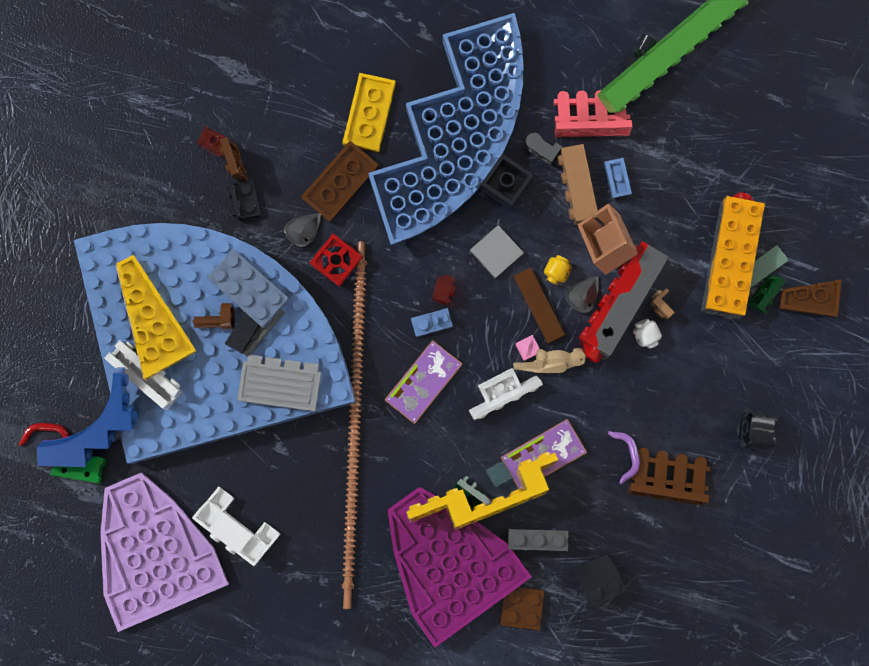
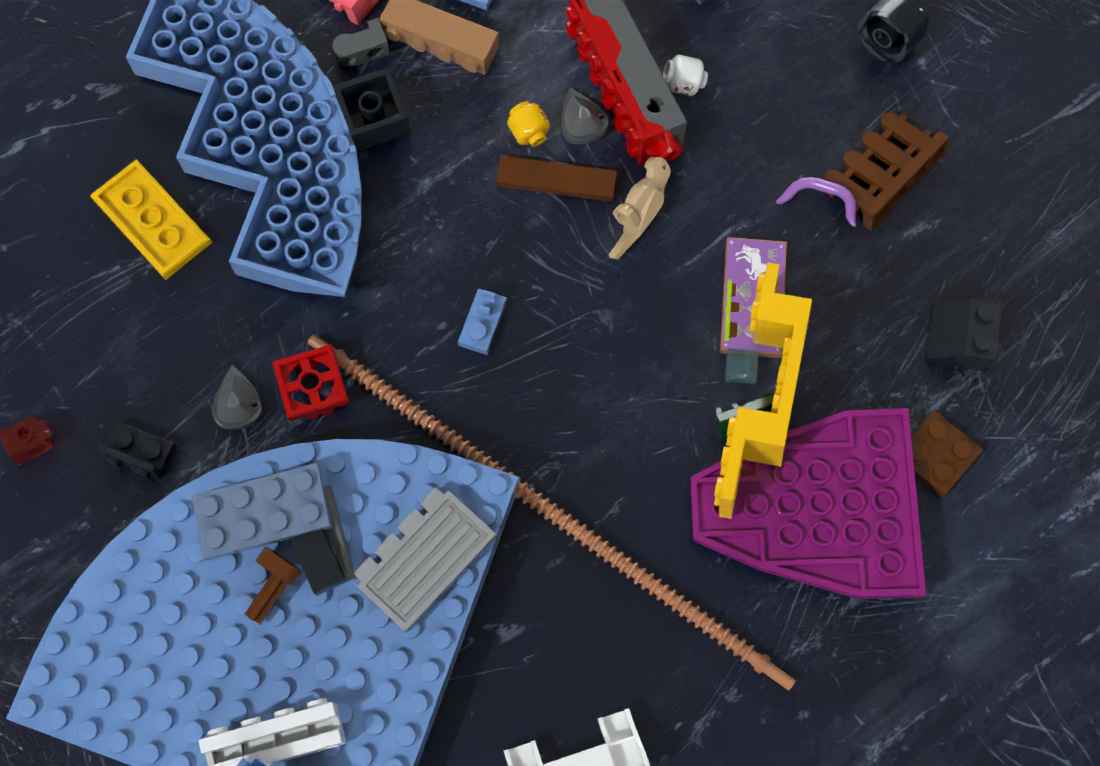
camera: 55 degrees left, 10 degrees down
yellow wing [116,255,196,381] -> none
reddish brown plate [219,137,248,182] -> none
reddish brown plate [301,140,379,223] -> none
medium lavender tile [385,340,462,424] -> none
clear red brick [432,275,456,306] -> none
white bracket [469,368,543,420] -> none
light grey tile [470,225,523,279] -> none
dark grey brick [507,529,568,551] -> none
bright pink tile [515,335,539,361] -> none
nougat piece [578,204,638,275] -> none
medium nougat bracket [650,288,675,320] -> none

